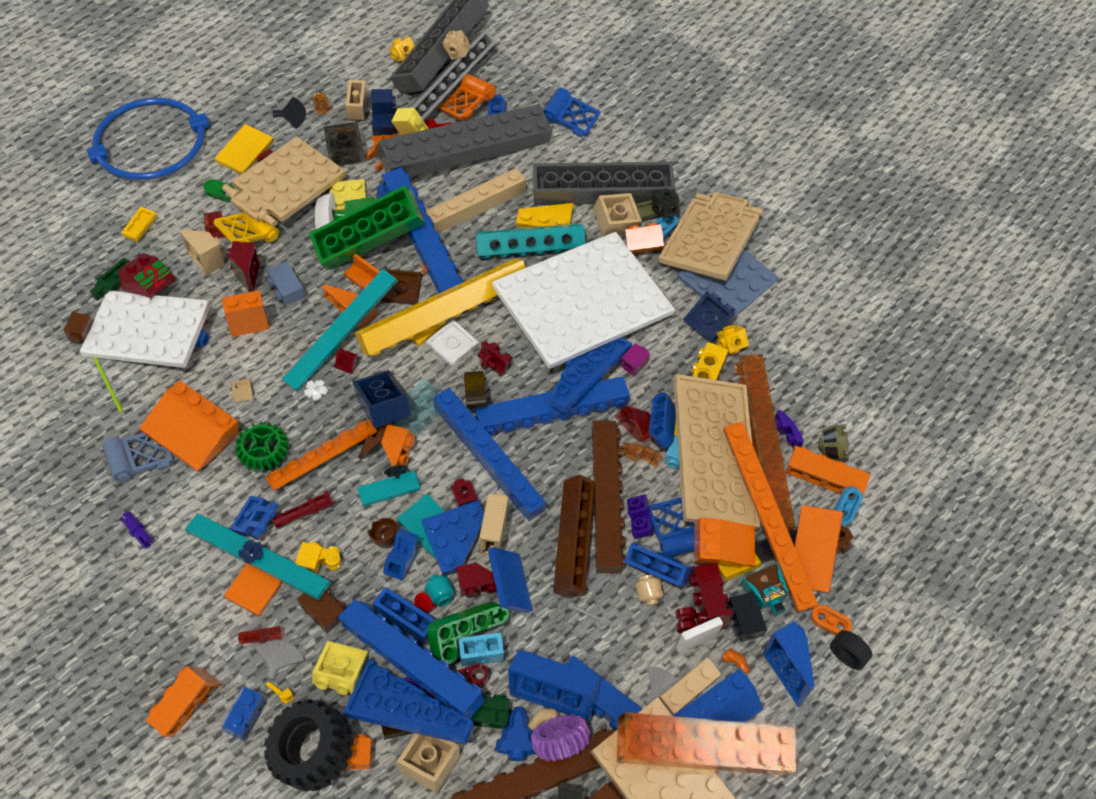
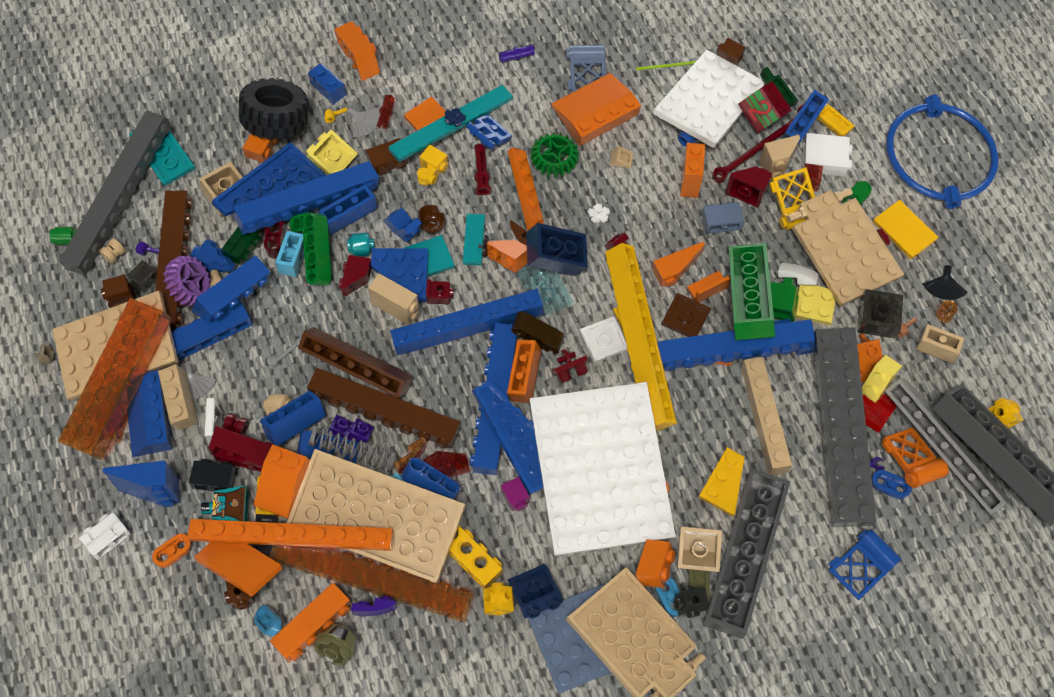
camera: 115 degrees right, 5 degrees up
teal tile [282,269,398,392] -> none
dark blue brick [371,89,397,136] -> none
red plate [414,591,437,613] -> none
tan brick [443,30,471,60] -> none
teal brick [475,223,585,258] -> none
blue tile [488,547,533,613] -> none
orange arm [722,649,751,675] -> none
black tyre [830,630,873,670] -> none
none -> white brick [79,512,131,560]
none -> light grey piece [308,425,396,472]
none -> orange brick [507,340,542,403]
none -> dark red hinge [712,103,805,183]
none -> blue brick [781,90,829,145]
none -> white brick [802,133,852,177]

